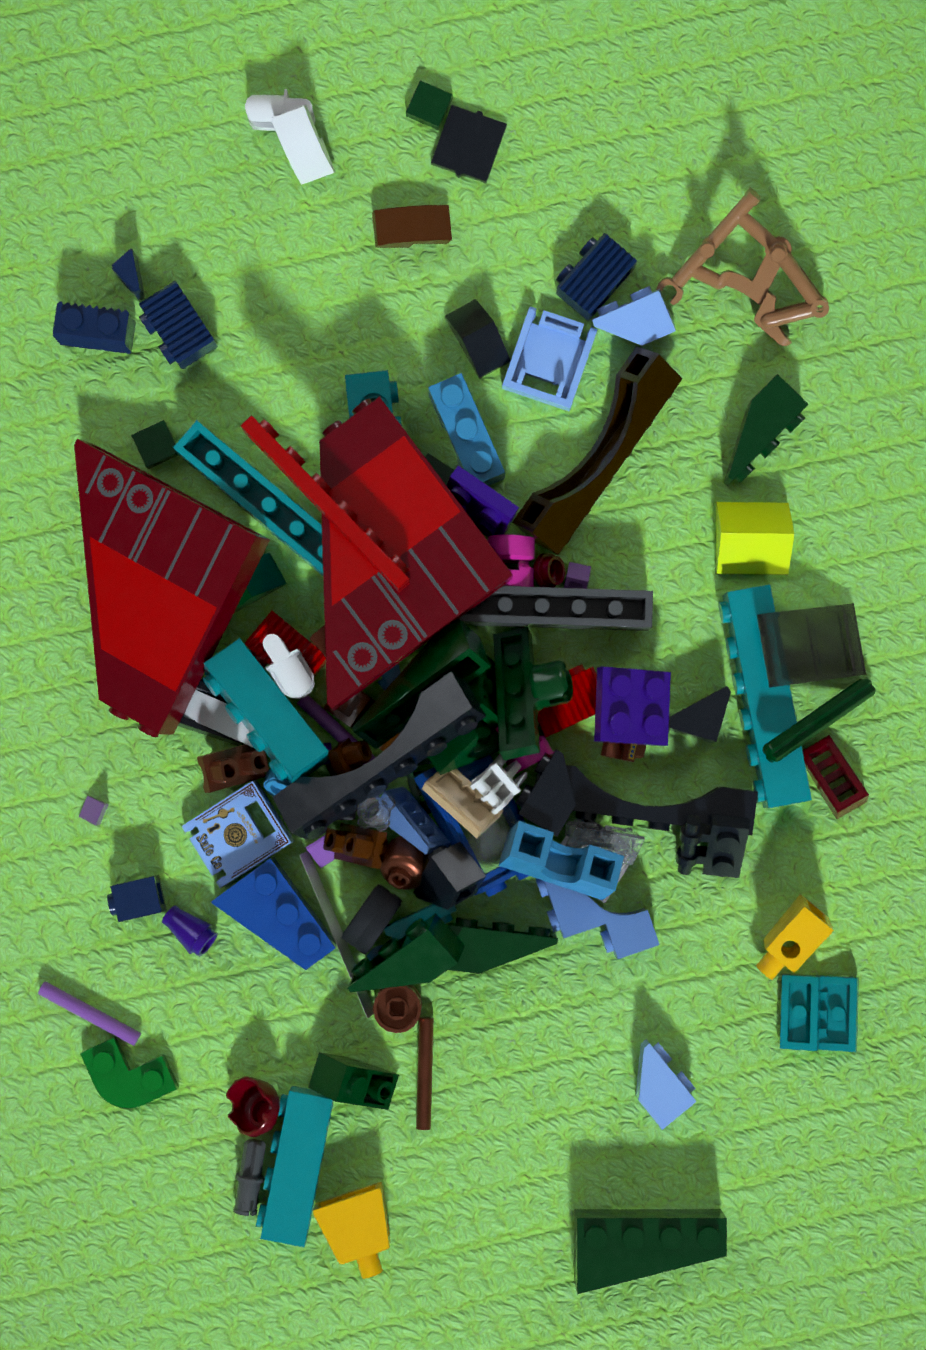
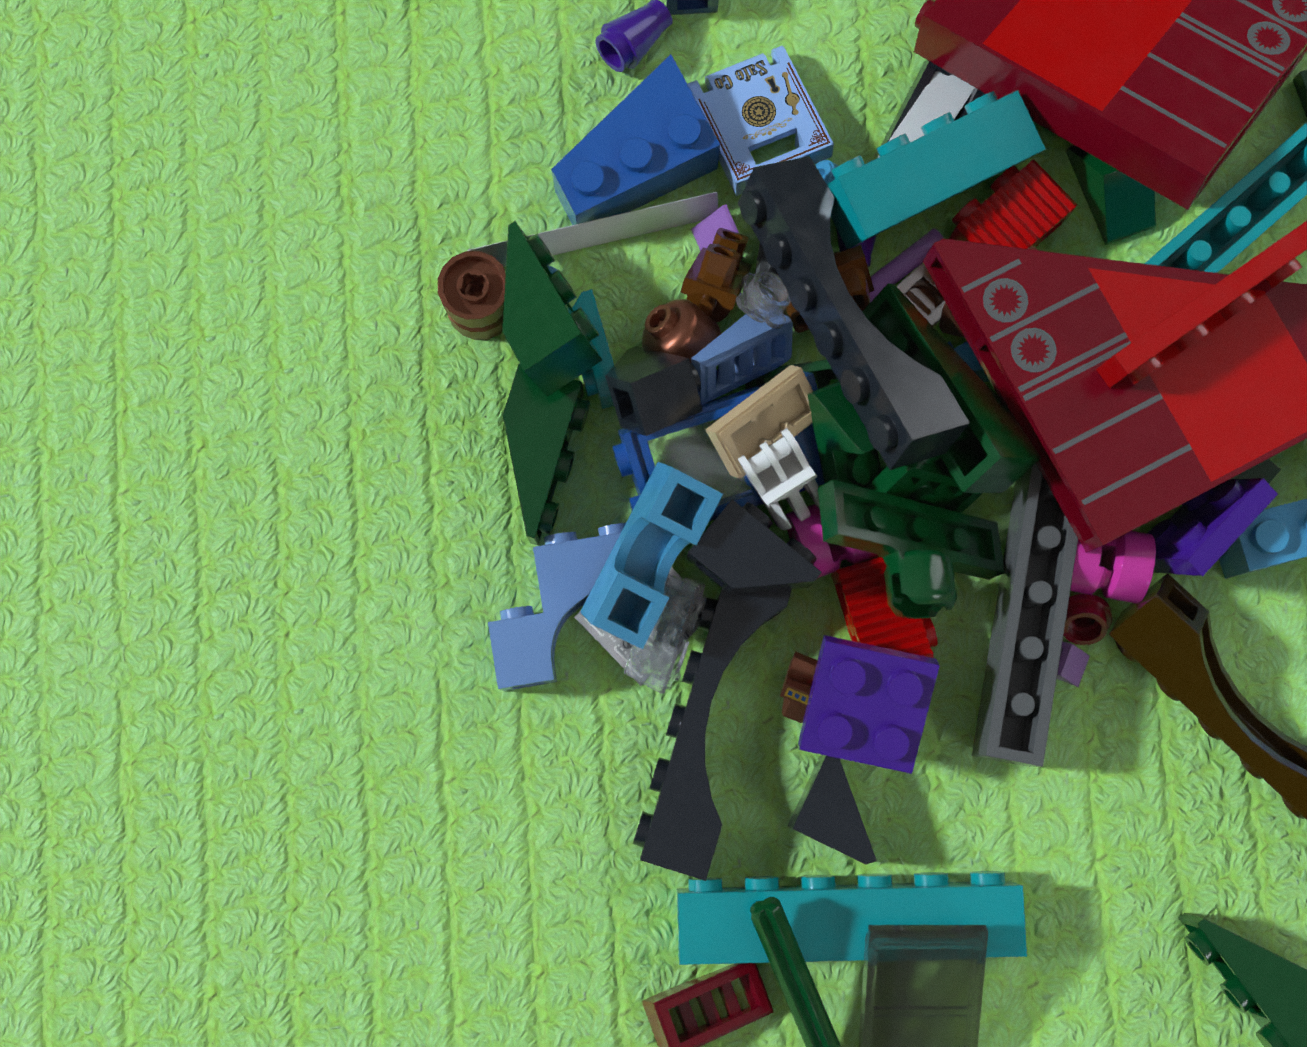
camera: 100 degrees right, 5 degrees down
copper hips [197,744,269,793] -> none
dark red hair [226,1076,280,1137] -> none
dark grey axle [233,1139,266,1216] -> none
teal brick [256,1086,334,1247] -> none
white arm [263,634,315,699] -> none
dark green slope [308,1052,399,1110] -> none
yellow torso [313,1182,391,1279] -> none
black tyre [341,884,402,954] -> none
copper bar [416,1017,434,1130] -> none
dark green wedge [574,1209,727,1294] -> none
light blue slope [636,1039,697,1130] -> none
black plate [675,814,750,878] -> none
neon yellow slope [716,502,795,575] -> none
yellow torso [756,894,834,980] -> none
teal slope [780,974,859,1052] -> none

